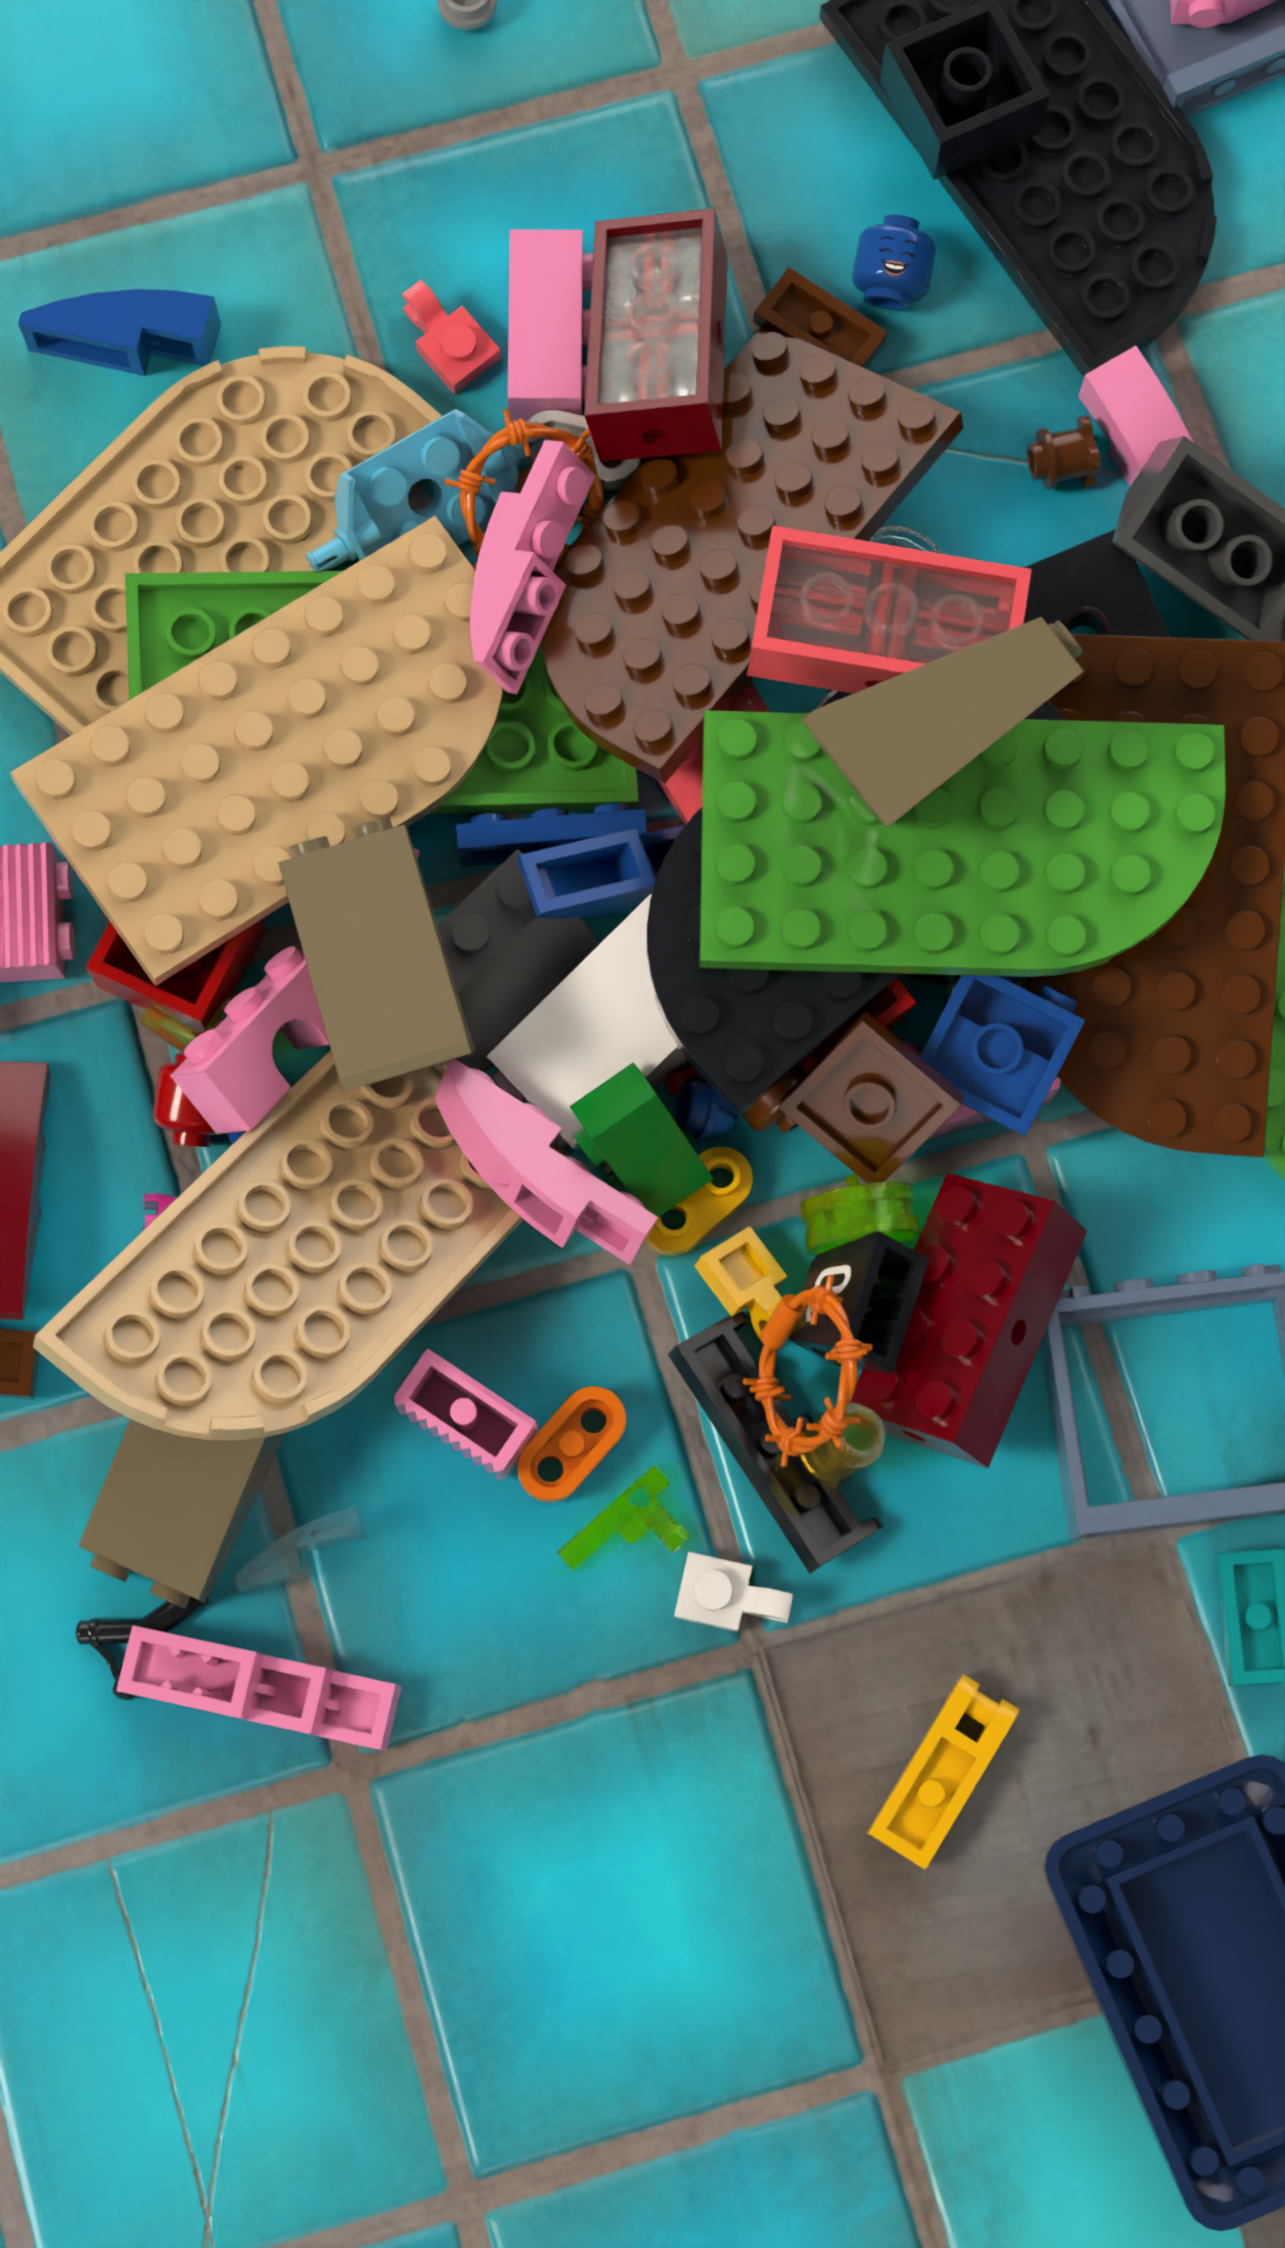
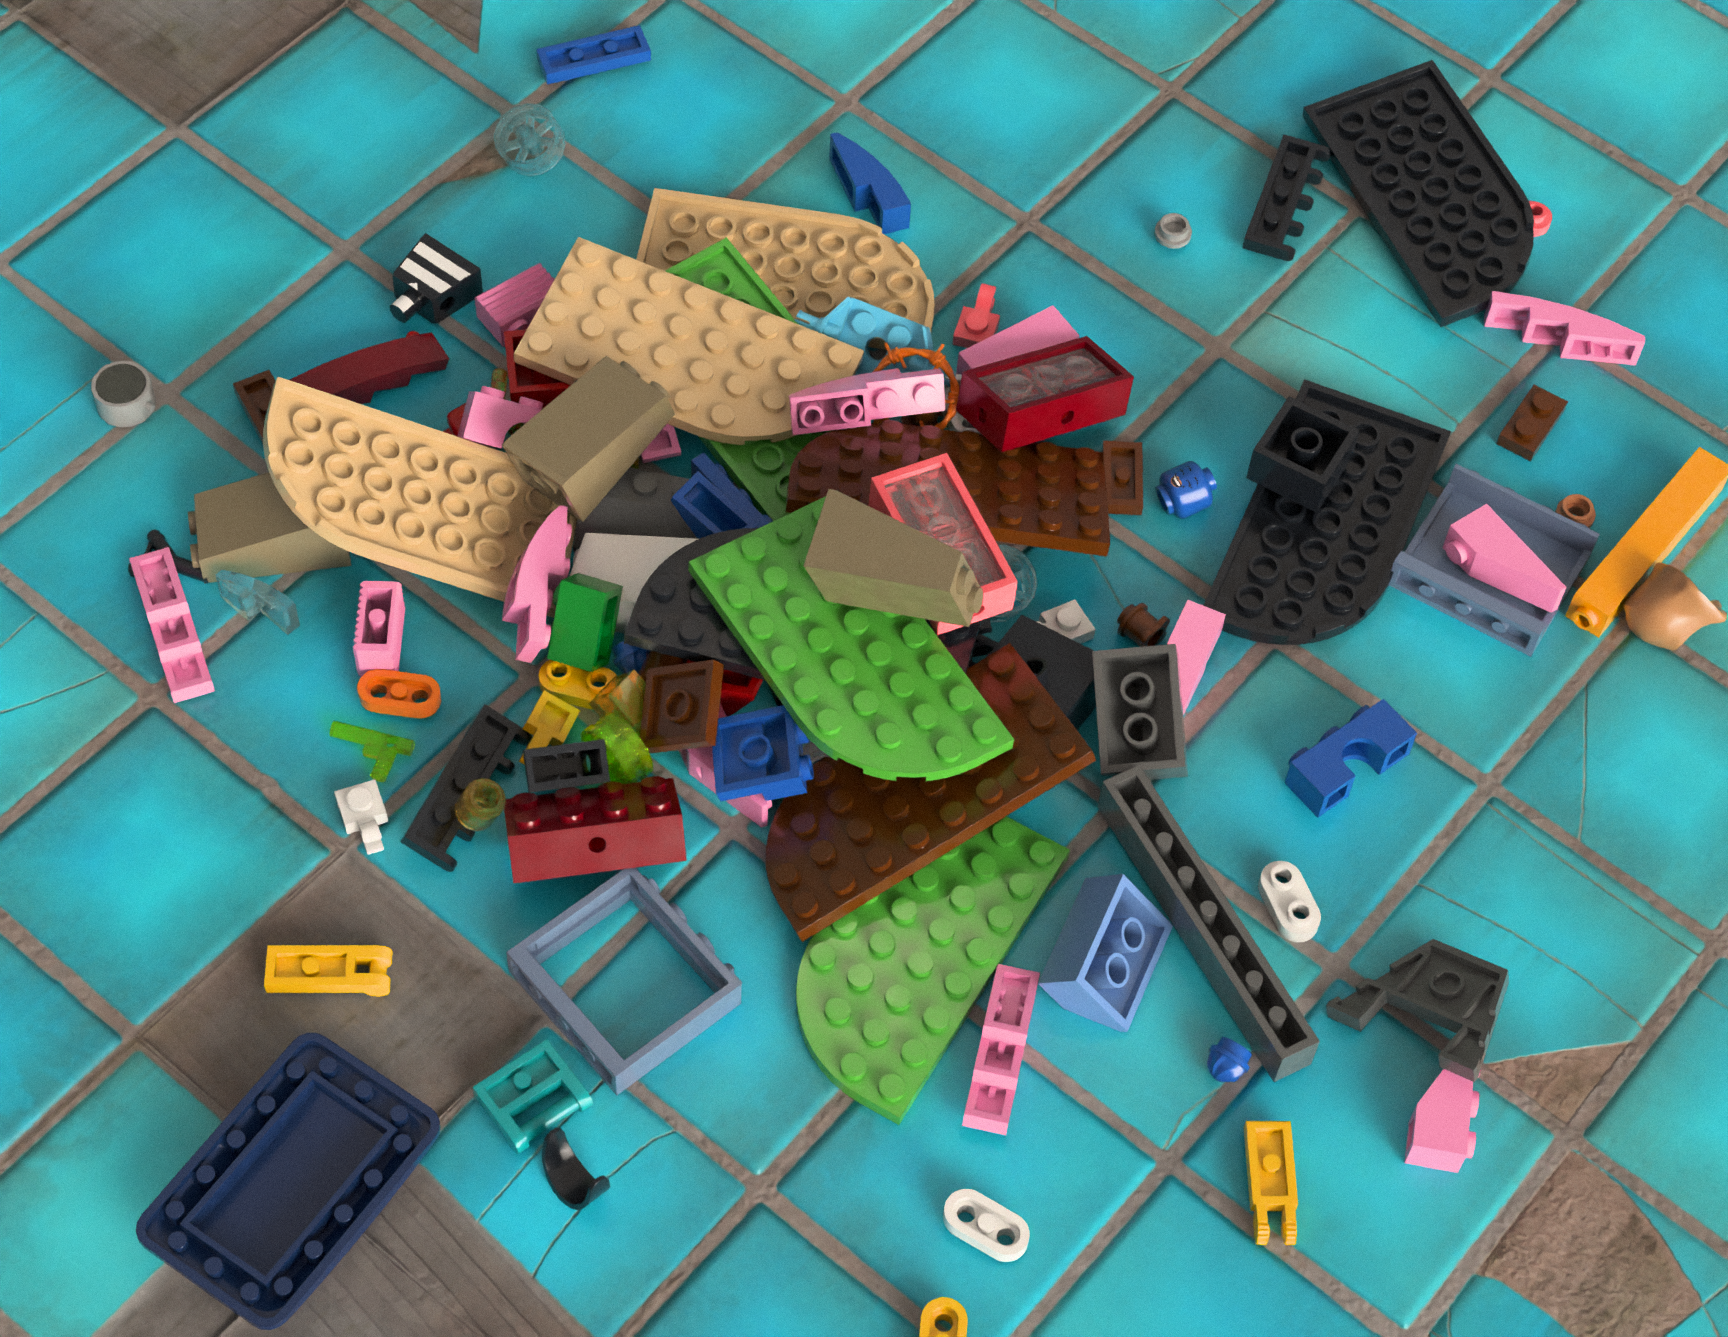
camera: 55 degrees right, 20 degrees down
orange piece [743,1275,872,1466] -> none
none -> clear yellow brick [588,669,646,741]
none -> white plate [1036,599,1096,644]

